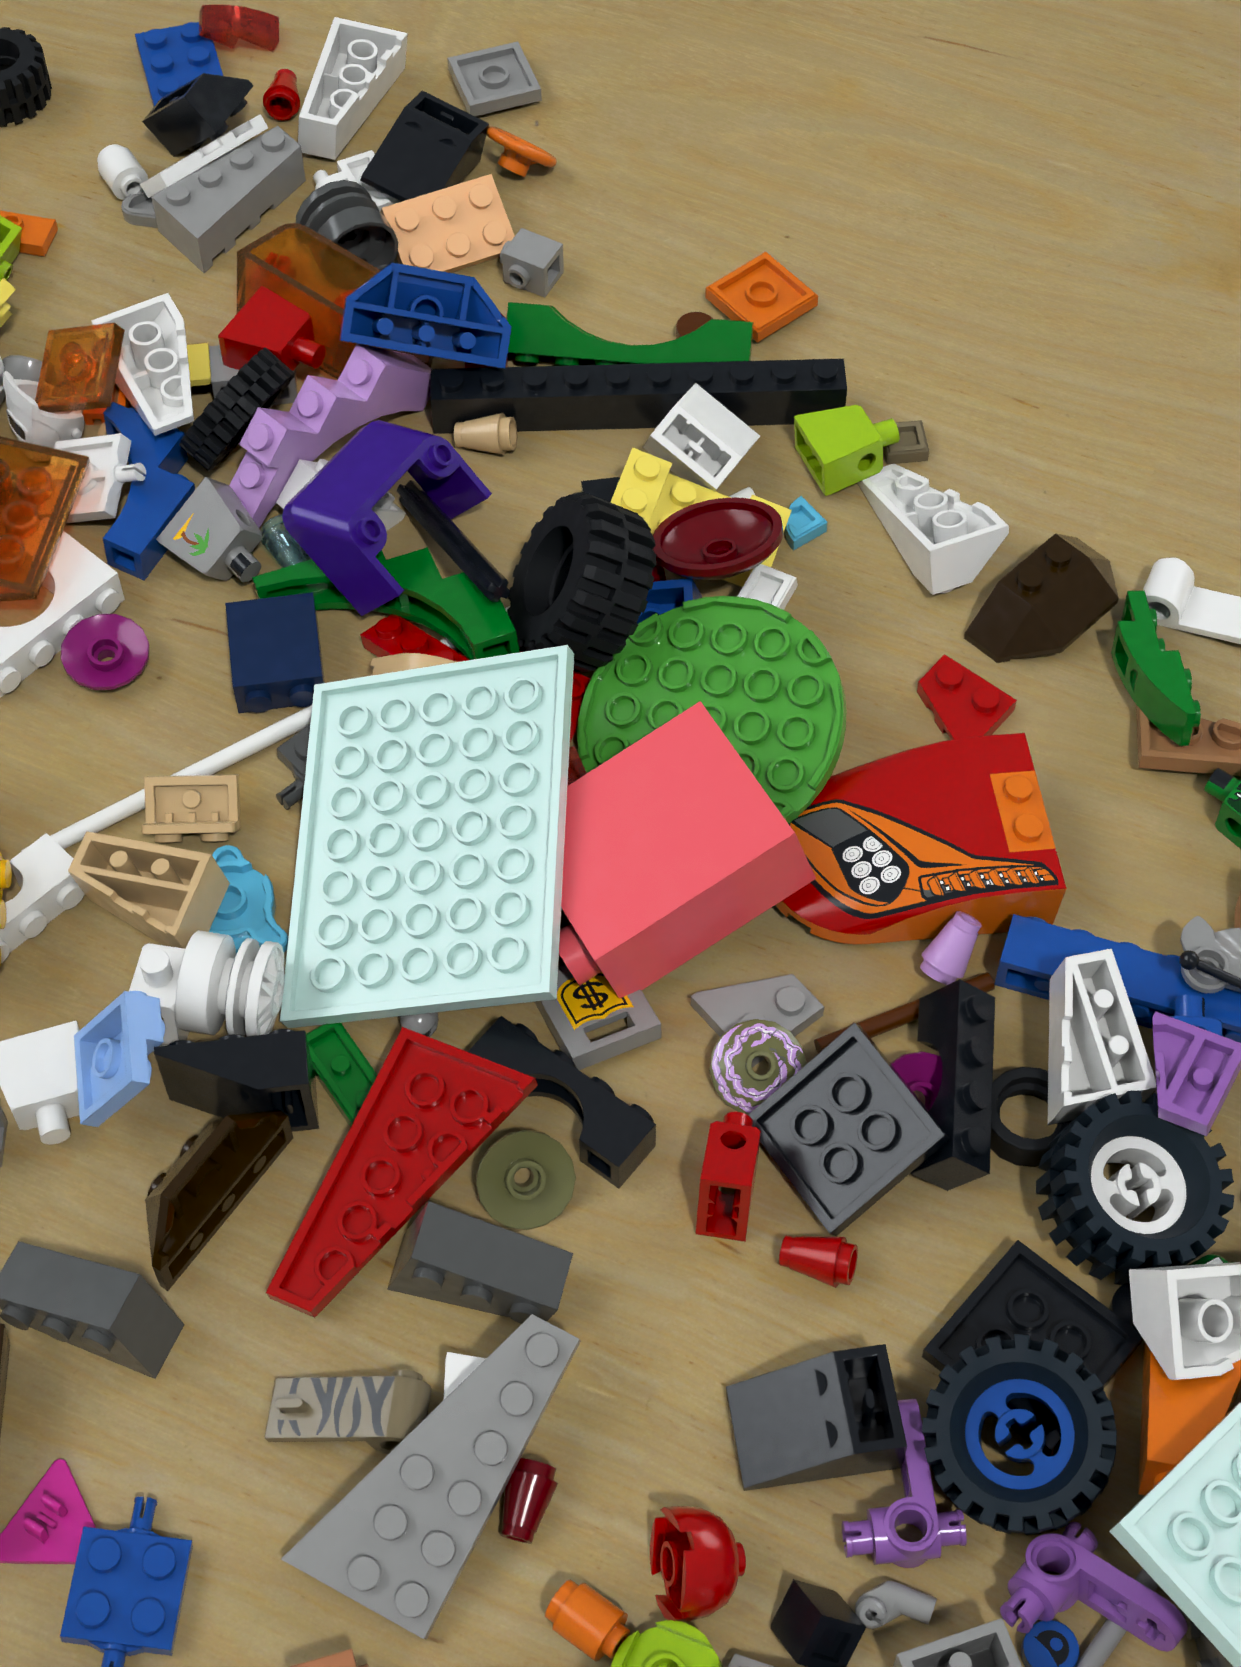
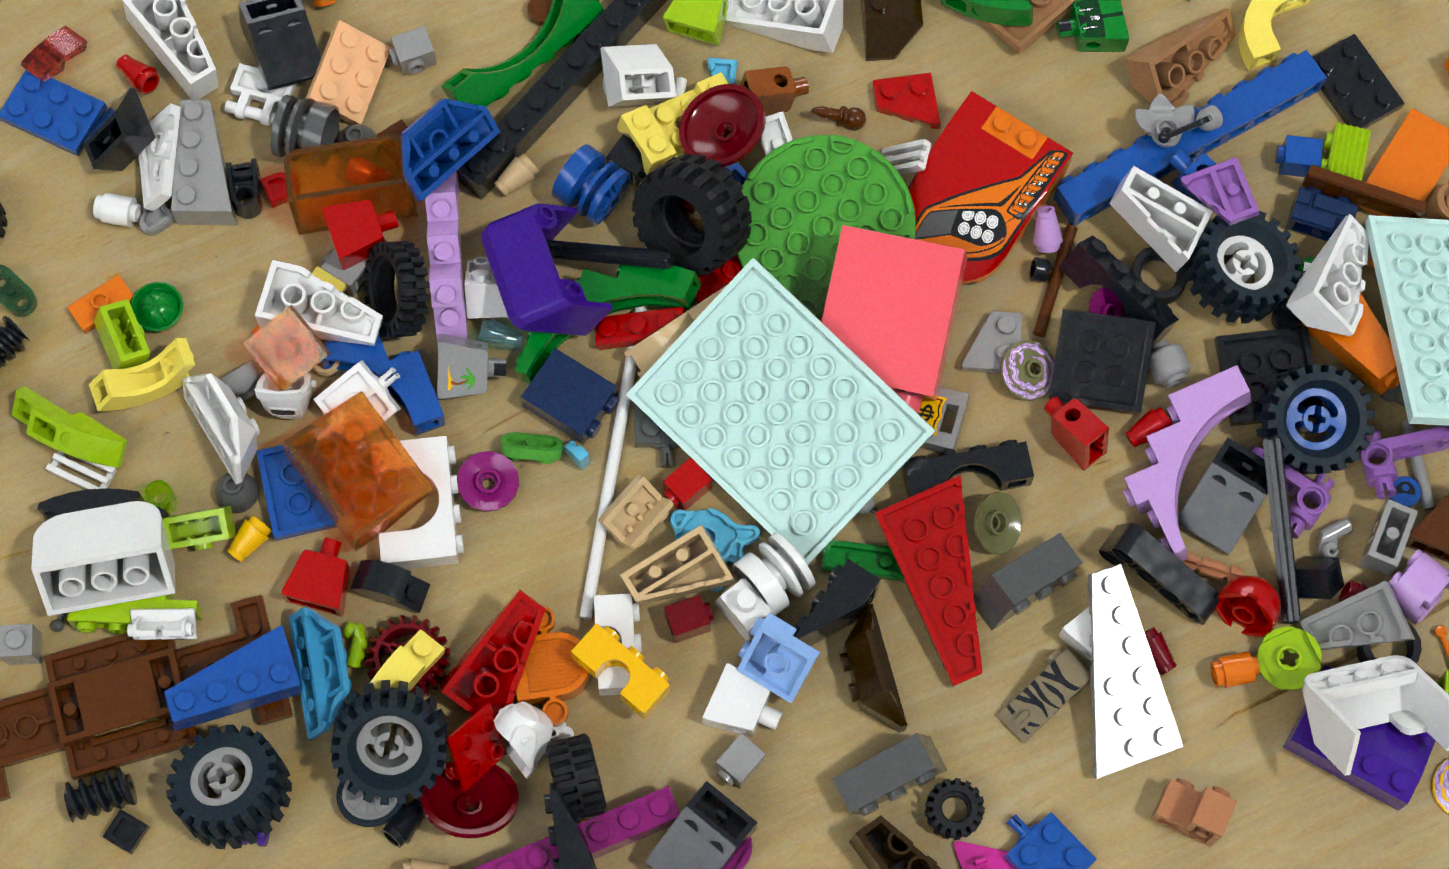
camera: 50 degrees left, 15 degrees up
none -> green hat [131,282,184,332]
none -> black piece [226,158,263,219]
none -> bright green plate [501,432,563,464]
none -> blue wheel [552,144,631,225]
none -> medium azure tile [563,440,590,470]
none -> red brick [663,458,712,511]
none -> dark red brick [664,595,714,643]
none -> dark orange torso [740,66,809,117]
none -> reddish brown bar [812,106,866,131]
none -> white tile [881,139,931,175]
none -> black tyre [925,778,985,840]
none -> black hinge [1029,257,1054,282]
none -> black beam [1098,523,1220,625]
none -> lavender arch [1122,365,1252,561]
none -> light grey head [1148,340,1191,388]
none -> nougat axle [1182,552,1244,583]
none -> black axle [1263,436,1301,624]

